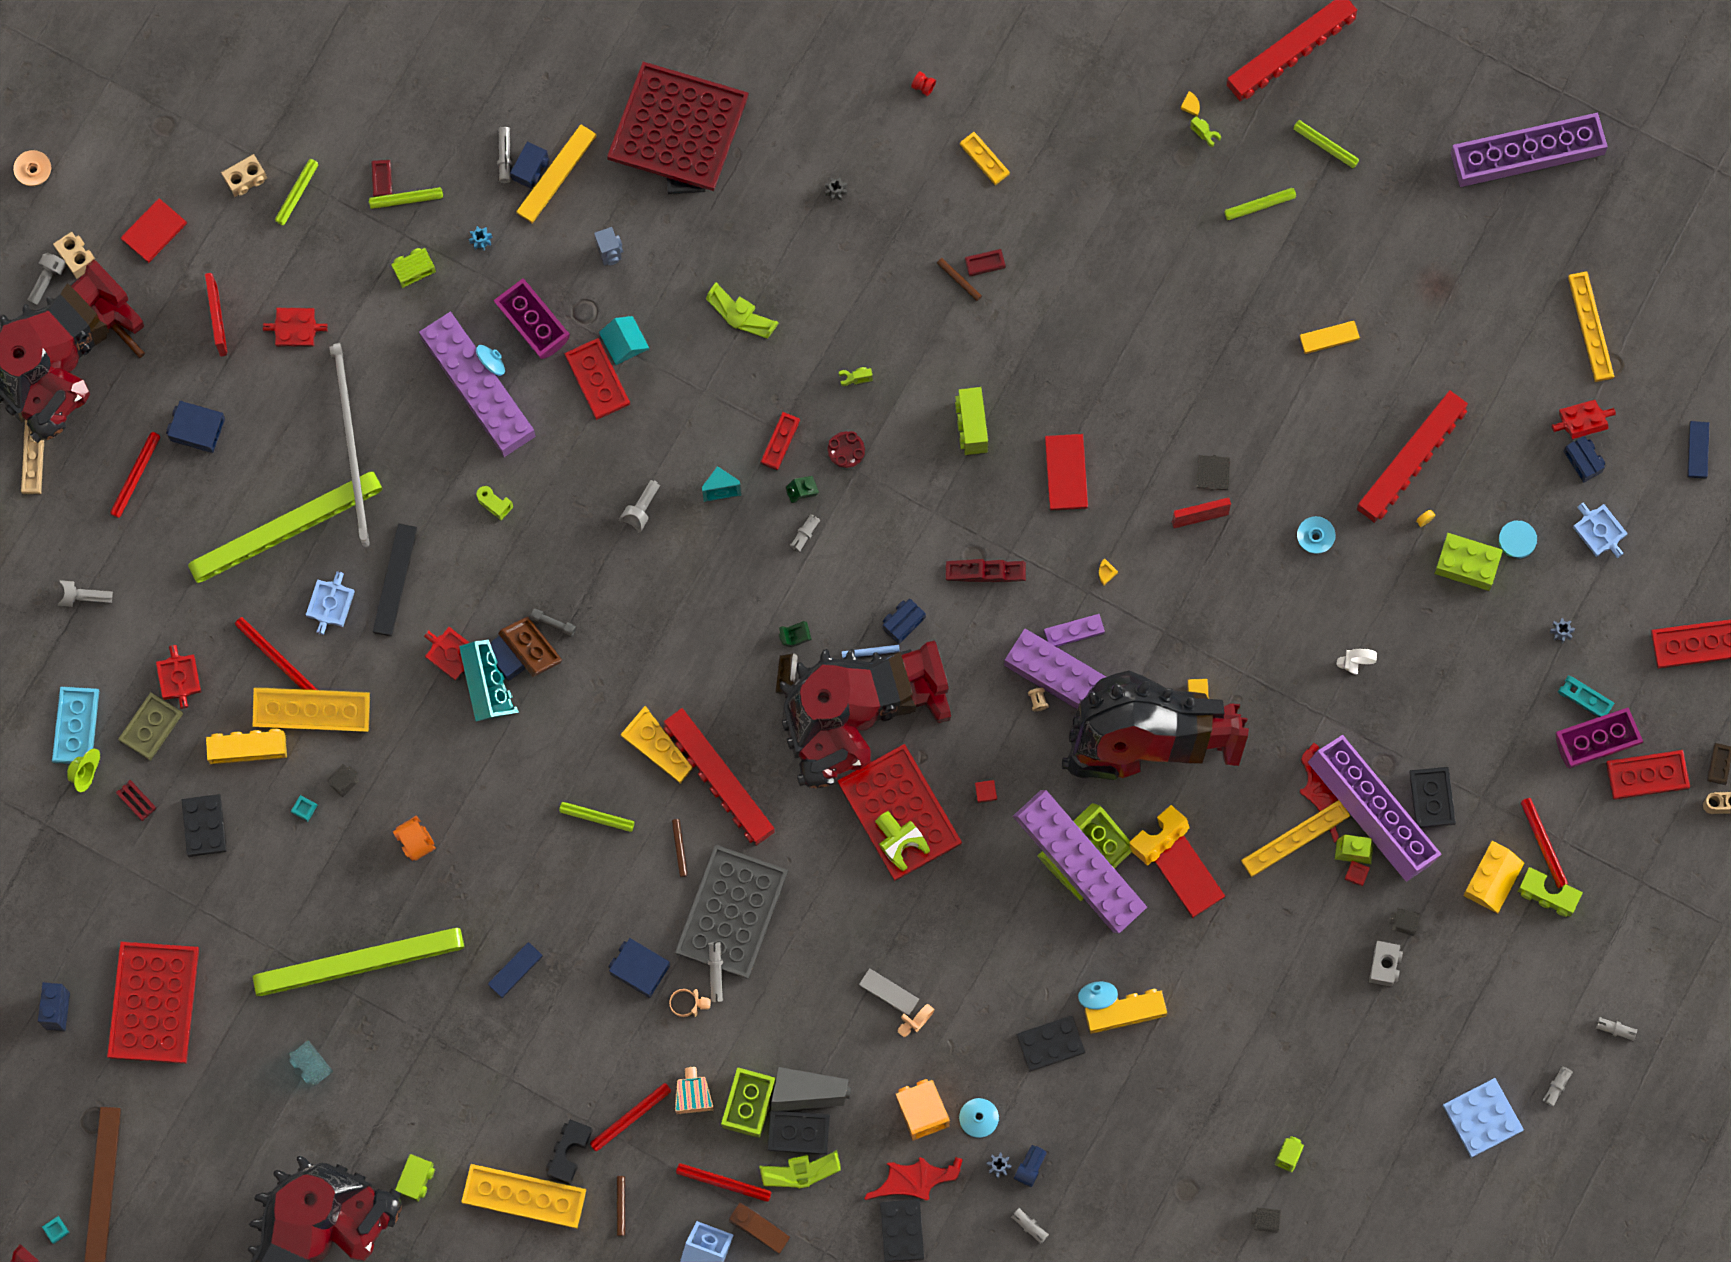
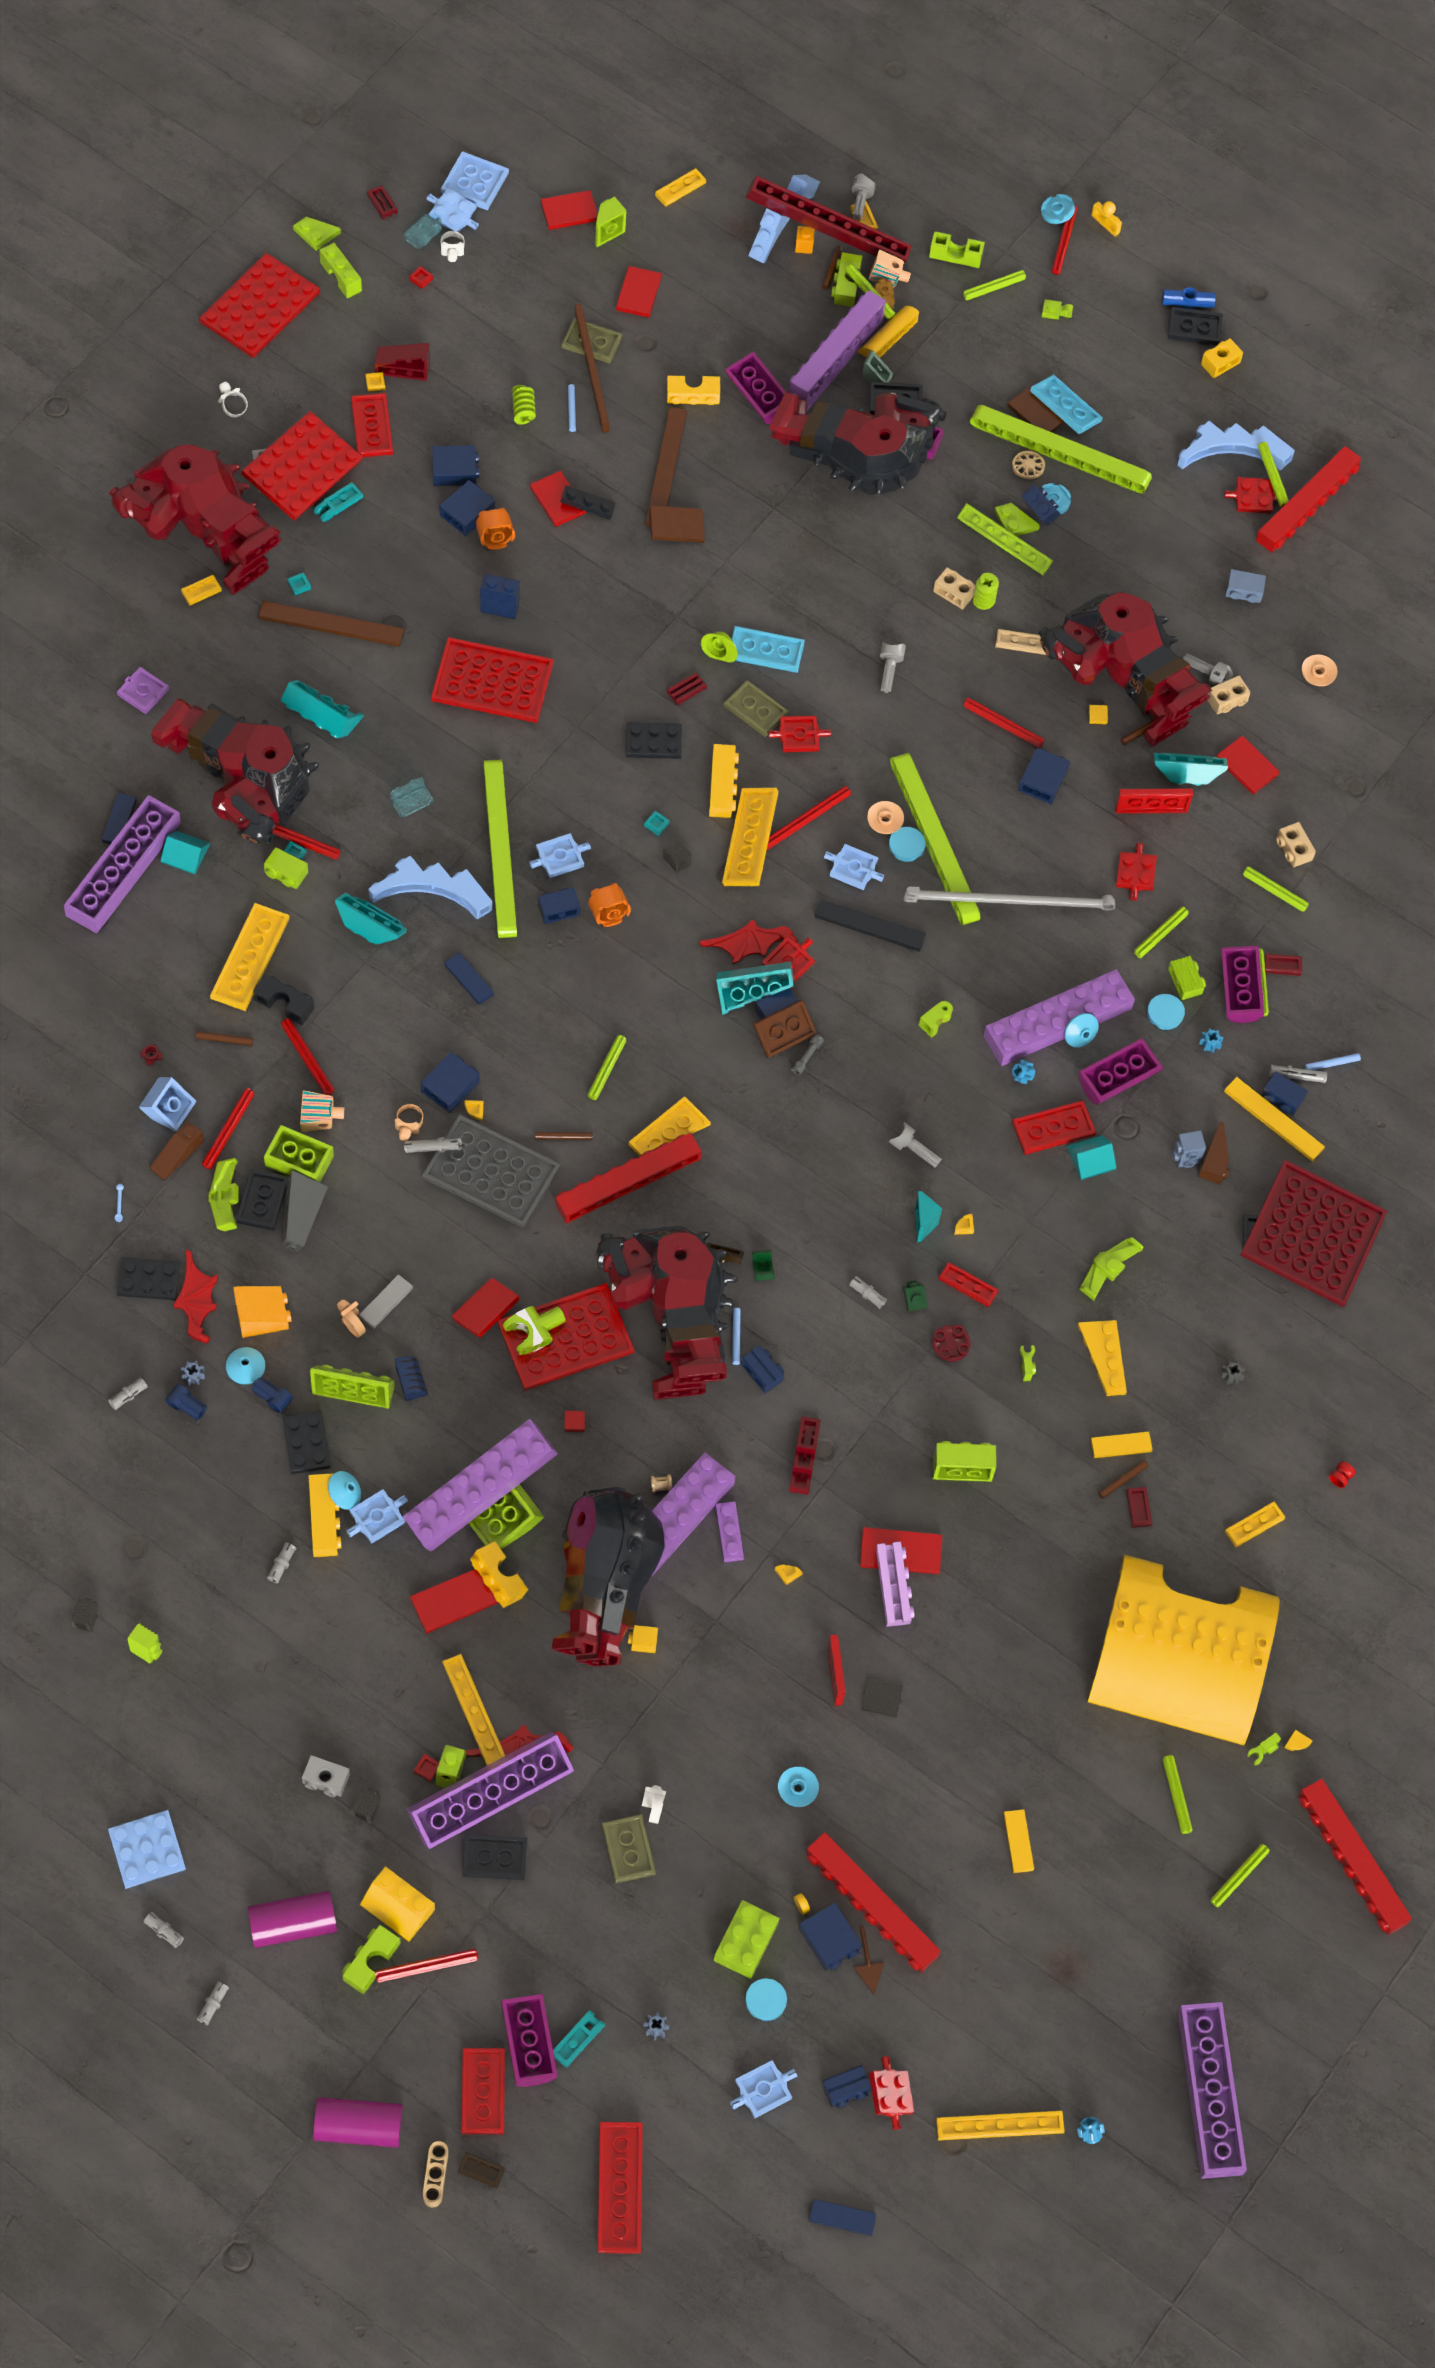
camera: 90 degrees right, 10 degrees down
none -> magenta brick [247,1890,337,1948]
none -> dark blue piece [251,1376,293,1413]
none -> light grey pin [267,1543,296,1584]
none -> red axle [272,824,340,860]
none -> teal wedge [280,680,364,738]
none -> teal tile [284,841,307,860]
none -> lime slope [310,1365,395,1409]
none -> magenta brick [313,2097,403,2148]
none -> teal wedge [335,893,407,945]
none -> light blue plate [346,1489,408,1544]
none -> light blue arch [368,856,492,919]
none -> dark blue brick [395,1356,428,1401]
none -> red tile [451,1278,520,1338]
none -> yellow tile [464,1100,484,1121]
none -> light blue plate [529,833,591,878]
none -> dark blue brick [538,888,580,924]
none -> olive tile [602,1814,656,1884]
none -> red animal [699,920,799,964]
none -> dark blue brick [799,1903,862,1971]
none -> reddish brown piece [853,1926,884,1995]
none -> light nougat dish [867,801,904,834]
none -> lavender brick [876,1542,914,1627]
none -> medium azure tile [889,827,926,862]
none -> yellow tile [954,1214,974,1235]
none -> dark azure gear [1012,1060,1035,1084]
none -> yellow wing [1077,1320,1127,1396]
none -> dark azure gear [1077,2117,1105,2144]
none -> yellow slope [1088,1554,1280,1745]
none -> yellow tile [1089,705,1108,724]
none -> yellow tile [1090,1432,1152,1458]
none -> lime axle [1134,907,1189,958]
none -> medium azure tile [1147,994,1185,1030]
none -> teal wedge [1154,753,1228,786]
none -> reddish brown slope [1198,1121,1230,1185]
none -> magenta brick [1221,946,1264,1023]
none -> light blue bar [1305,1053,1361,1070]

